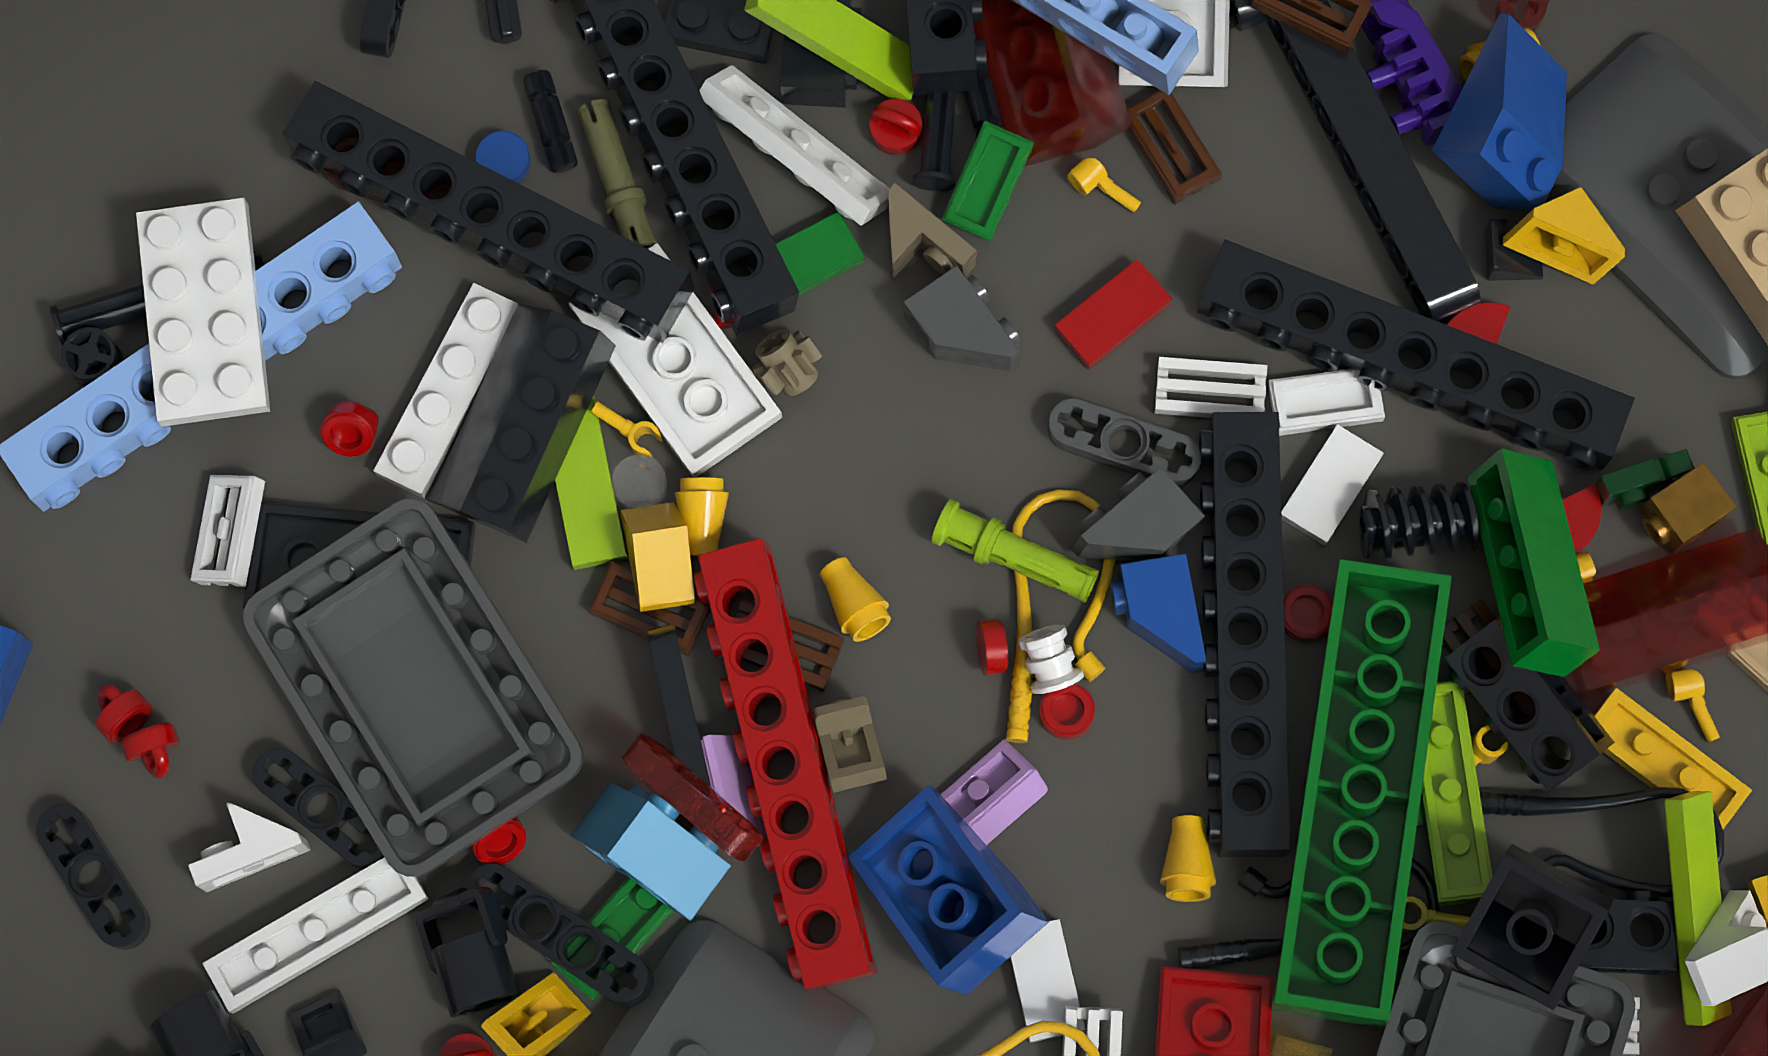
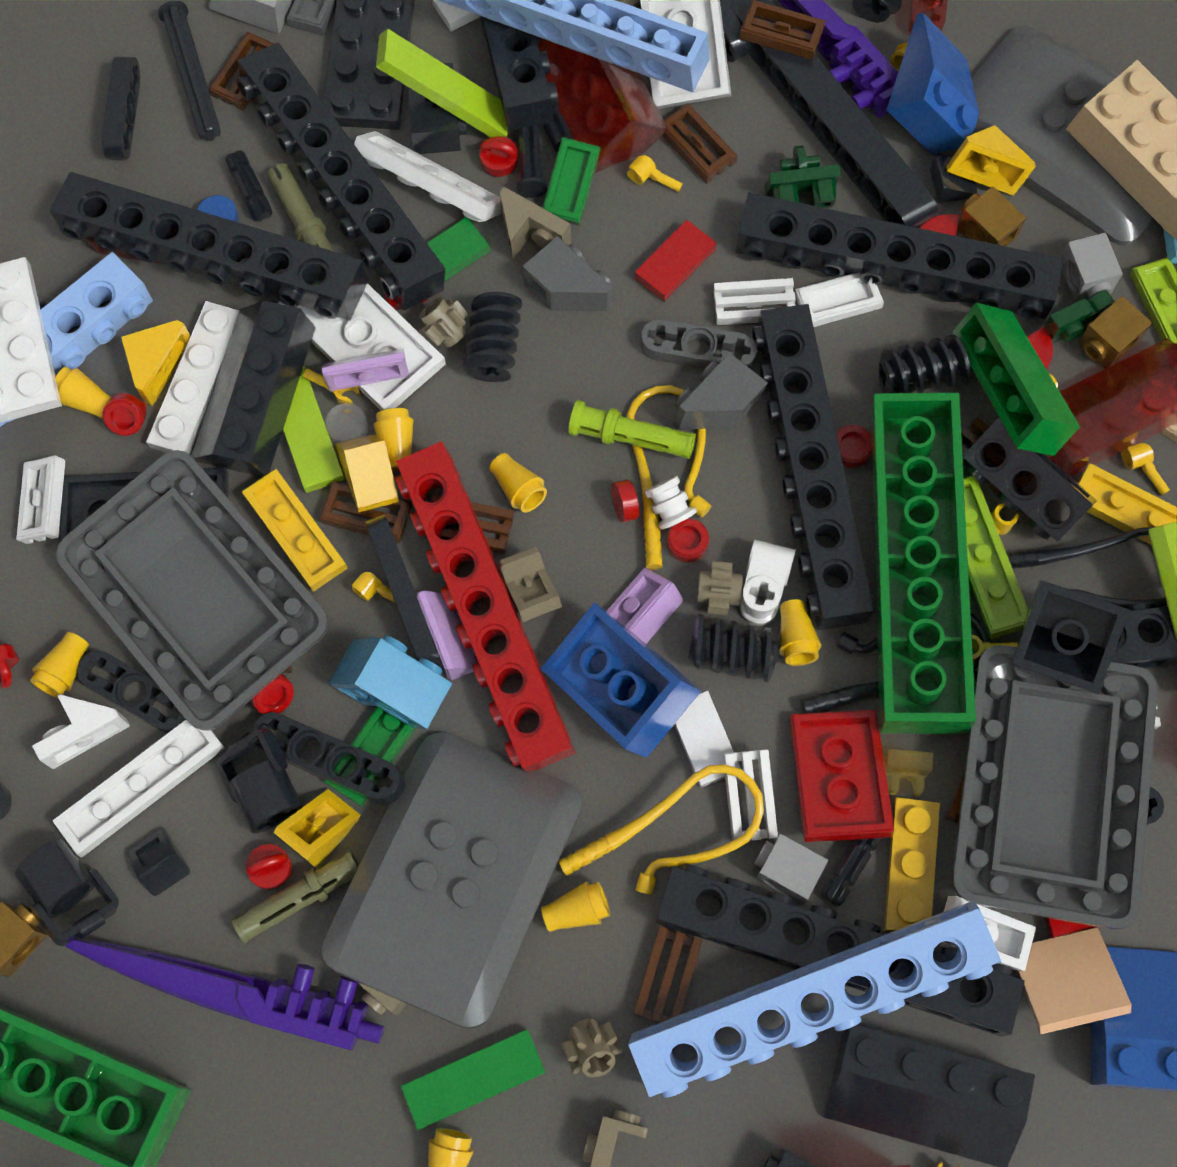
camera: 10 degrees left, 5 degrees down
clear red beam [622,733,763,862] -> none
blue slope [1110,554,1206,673] -> none
white tile [1281,424,1384,546] -> none
none -> yellow cone [30,632,89,698]
none -> yellow cone [56,367,111,419]
none -> yellow slope [121,320,191,407]
none -> yellow plate [242,469,348,592]
none -> lavender slope [322,349,409,391]
none -> yellow hand [352,572,395,603]
none -> black piece [463,292,522,382]
none -> black piece [688,614,781,683]
none -> dark tan gear [697,561,743,615]
none -> white piece [740,540,796,626]
none -> dark green hips [764,145,841,208]
none -> pearl gold brick [957,186,1027,247]
none -> light grey brick [1060,232,1123,302]

